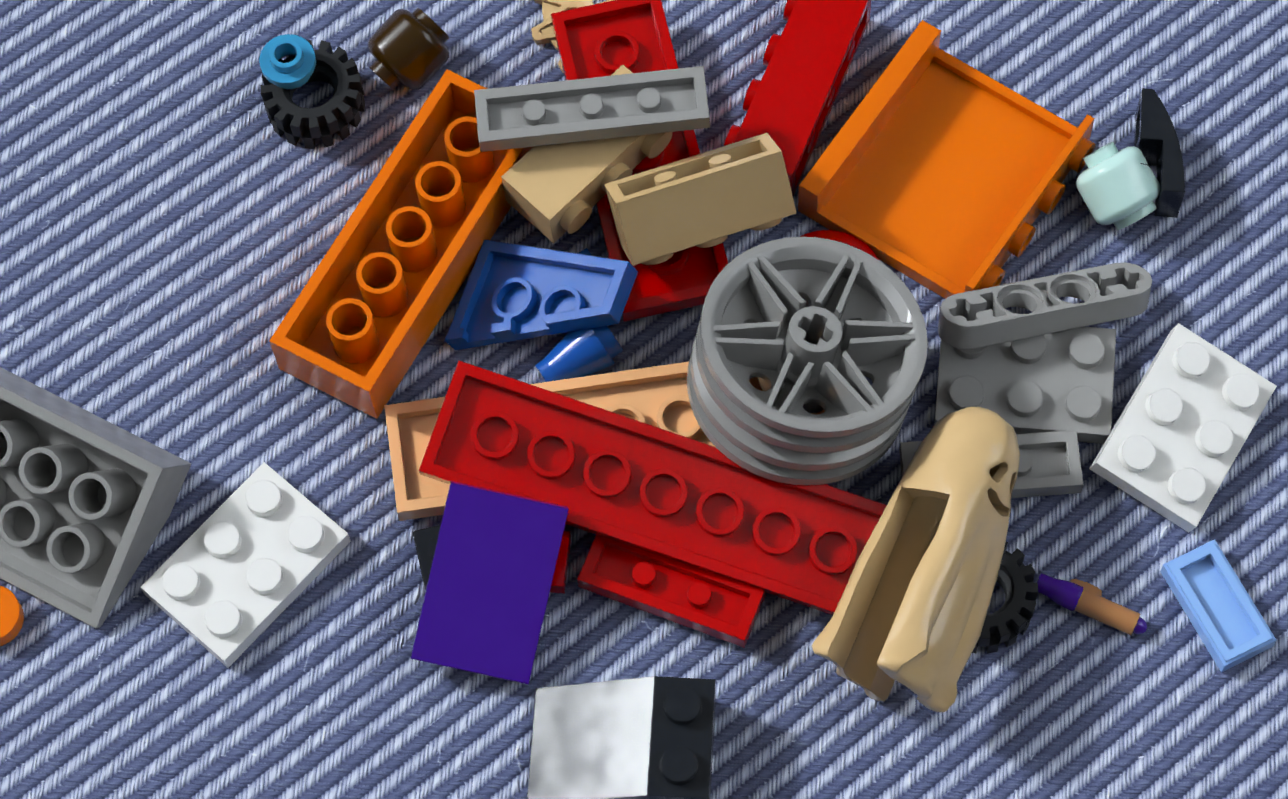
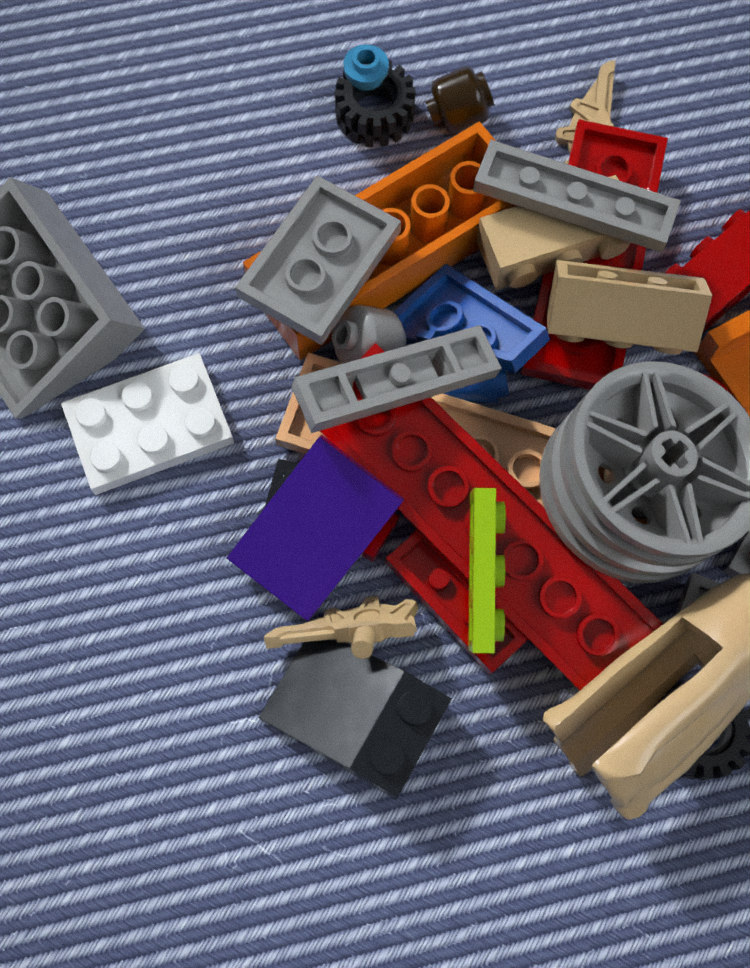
camera: 20 degrees right, 5 degrees up
none -> light grey plate [235,175,401,345]
none -> tan piece [264,596,418,659]
none -> light grey hinge [291,325,502,433]
none -> light grey head [332,305,406,364]
none -> lime plate [468,488,506,653]

